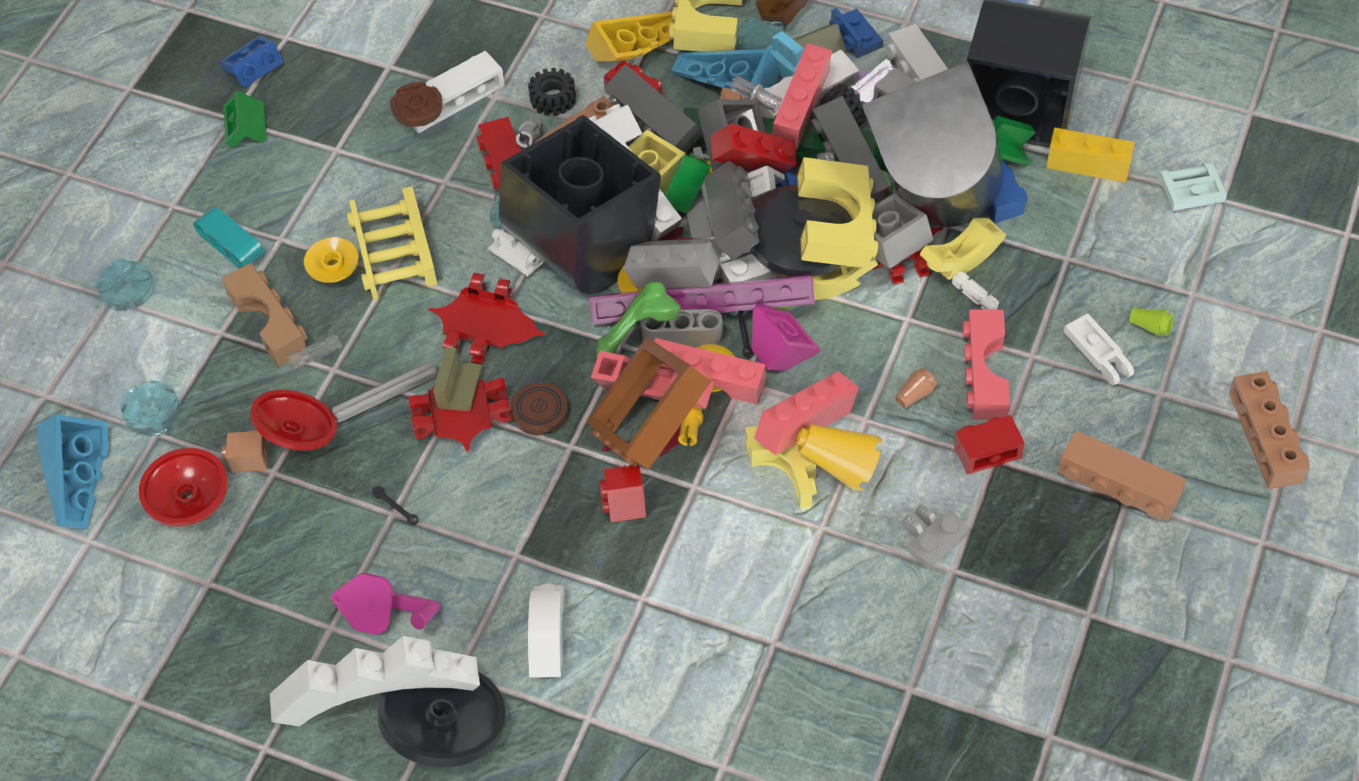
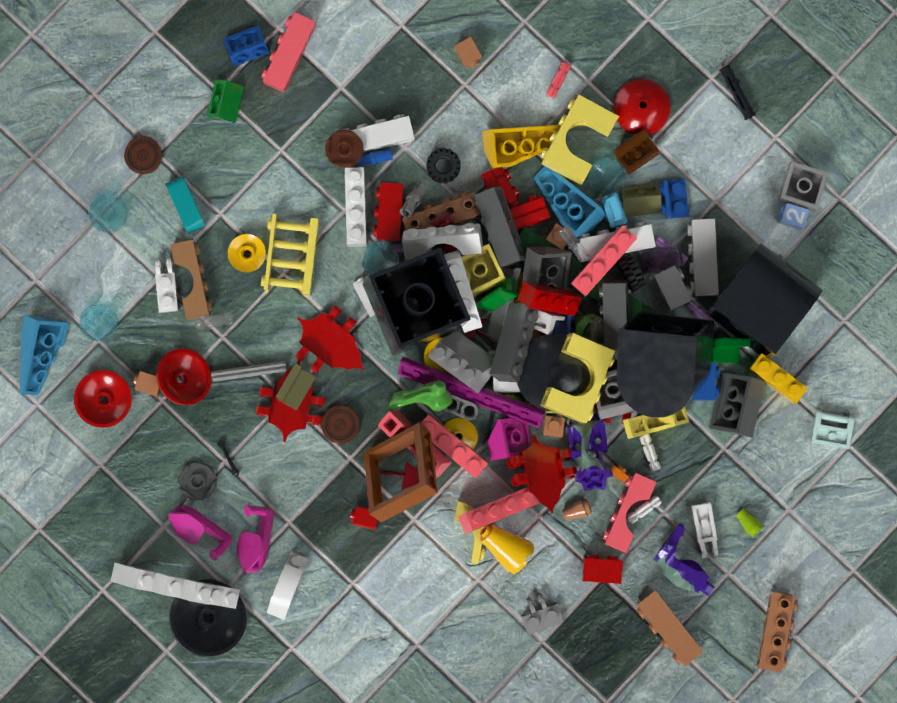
camera: 20 degrees right, 30 degrees up
none -> copper tile [124,136,163,175]
none -> white hinge [155,258,179,313]
none -> dark grey tile [178,463,217,501]
none -> dark pink piece [237,505,274,573]
none -> coral brick [262,12,316,93]
none -> white brick [345,167,367,247]
none -> blue pin [355,148,393,167]
none -> red animal [507,434,577,514]
none -> red brick [509,195,550,231]
none -> nougat brick [543,416,565,438]
none -> dark purple hips [567,413,613,491]
none -> orange plate [610,465,629,483]
none -> white axle [626,495,662,524]
none -> dark purple hips [653,523,715,596]
none -> dark grey slope [709,373,765,438]

